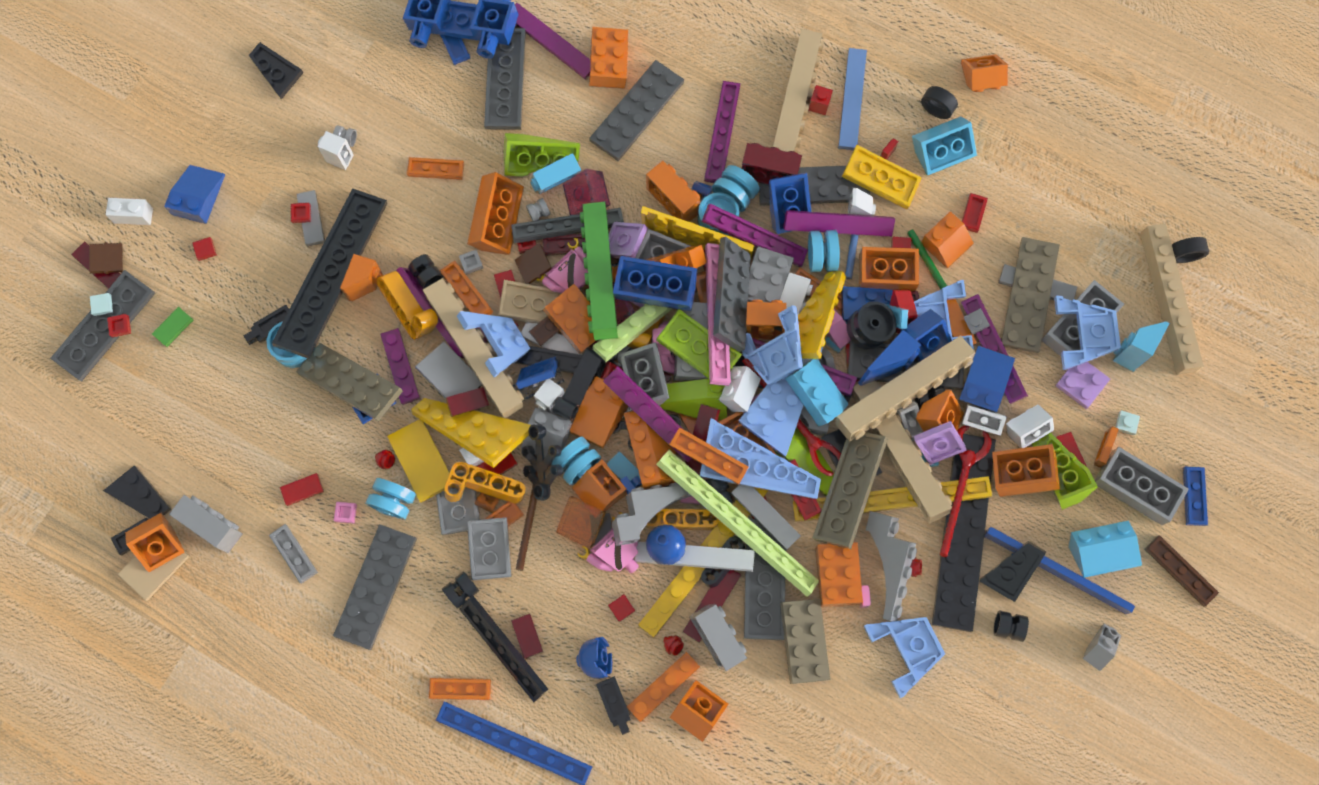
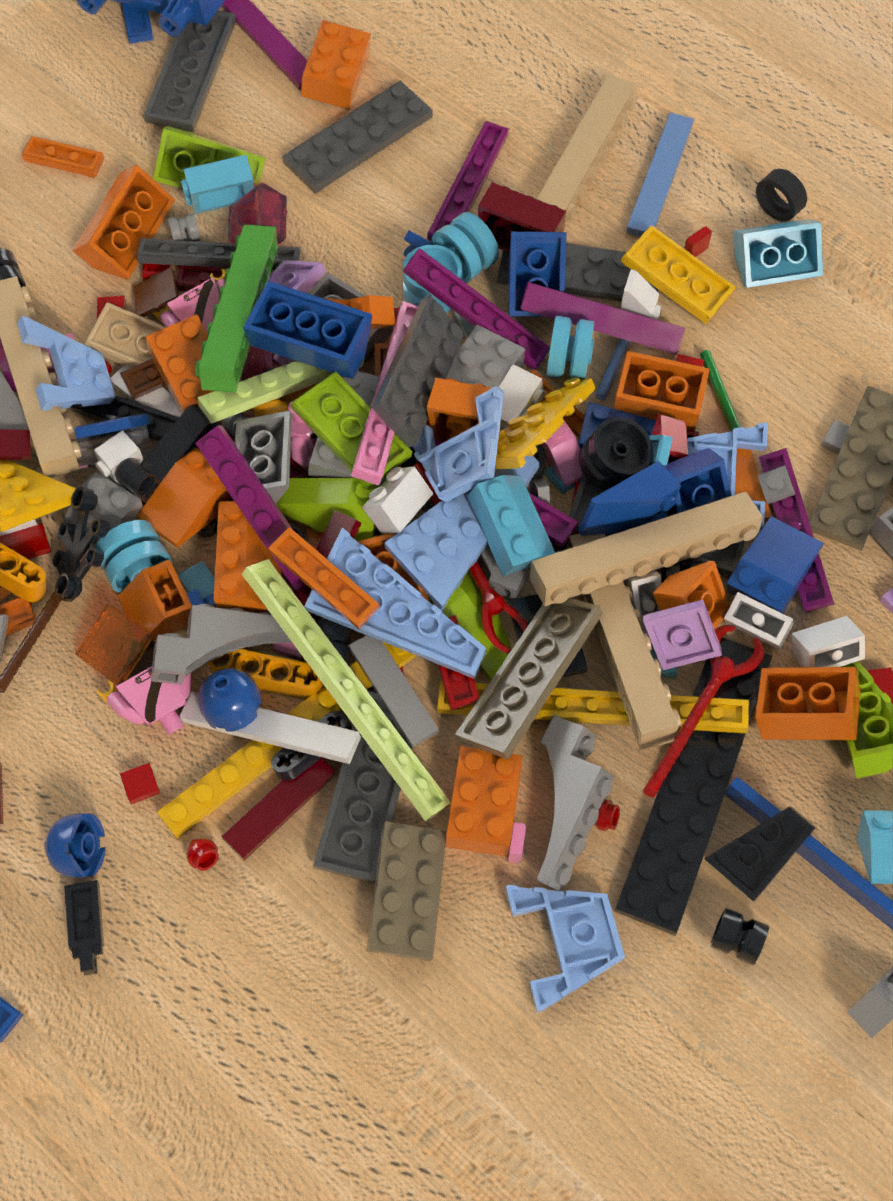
camera: 10 degrees right, 10 degrees down
orange tile [439,260,493,315] -> none
light grey plate [459,250,483,275] -> none
orange plate [627,652,700,722] -> none
yellow wing [641,206,754,259] -> none
orange brick [646,161,700,222] -> none
orange slope [669,680,728,742] -> none
light grey brick [689,604,747,671] -> none
red brick [808,85,833,116] -> none
orange slope [921,211,974,269] -> none
orange slope [961,54,1008,92] -> none
red tile [962,193,988,233] -> none

